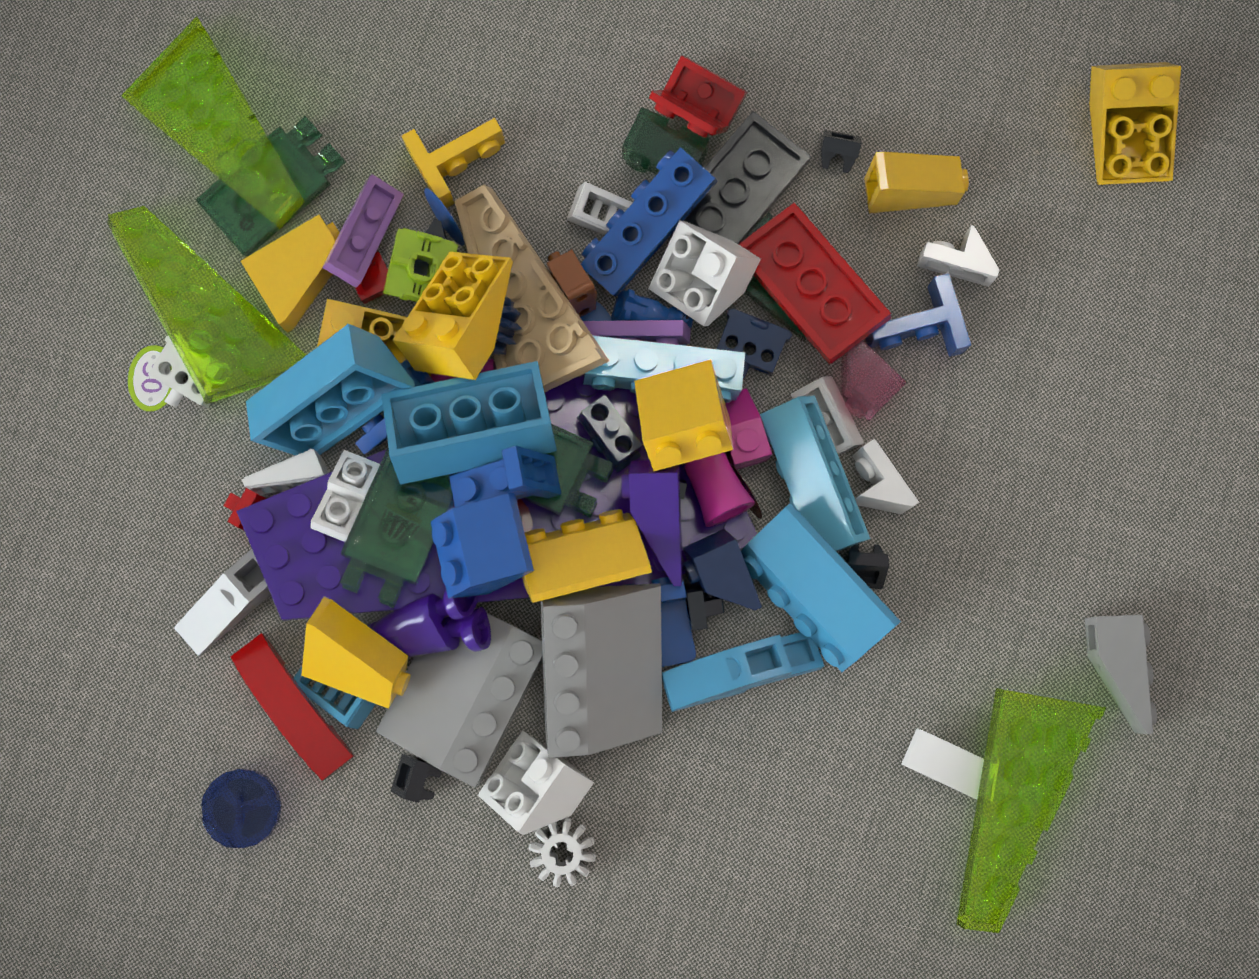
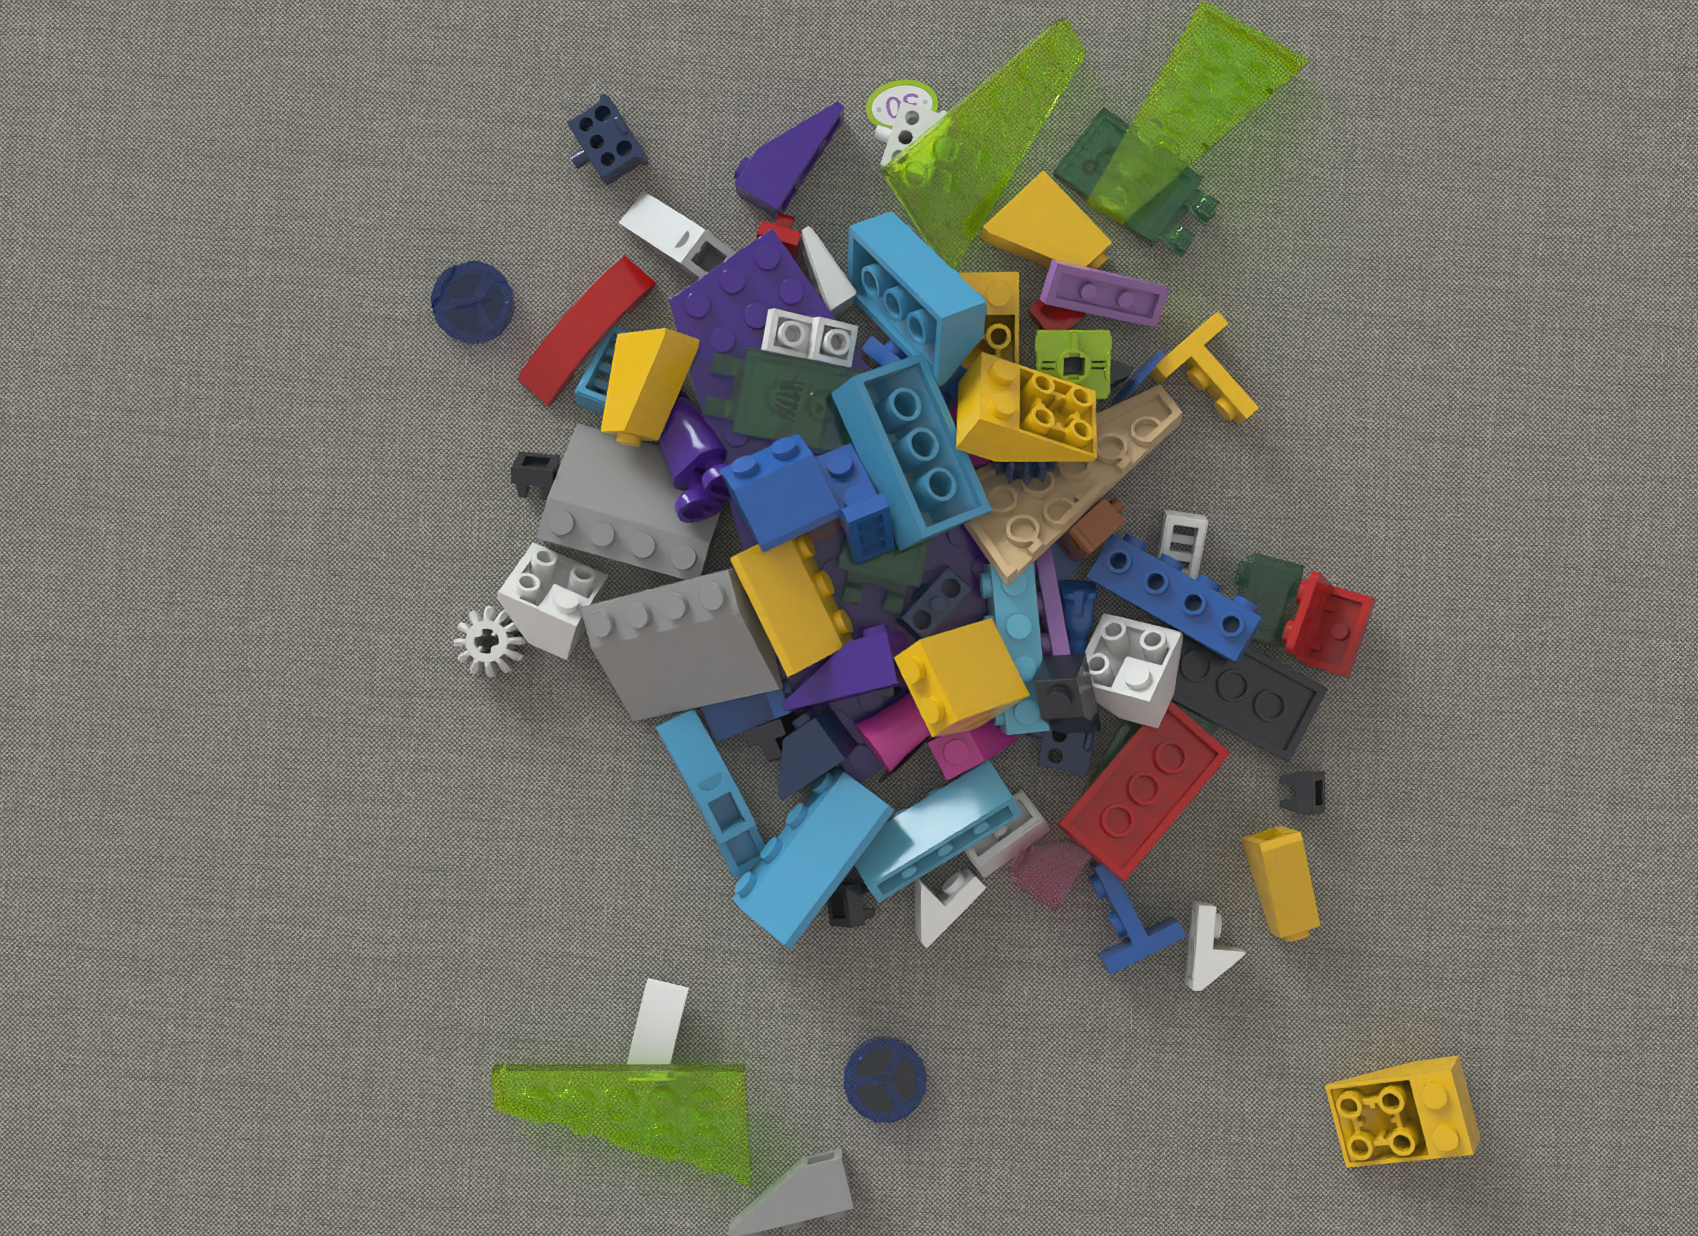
camera: 75 degrees right, 5 degrees up
none -> dark blue piece [567,94,649,185]
none -> dark purple slope [734,101,844,219]
none -> clear blue tile [844,1036,927,1123]
none -> black slope [1034,653,1101,734]

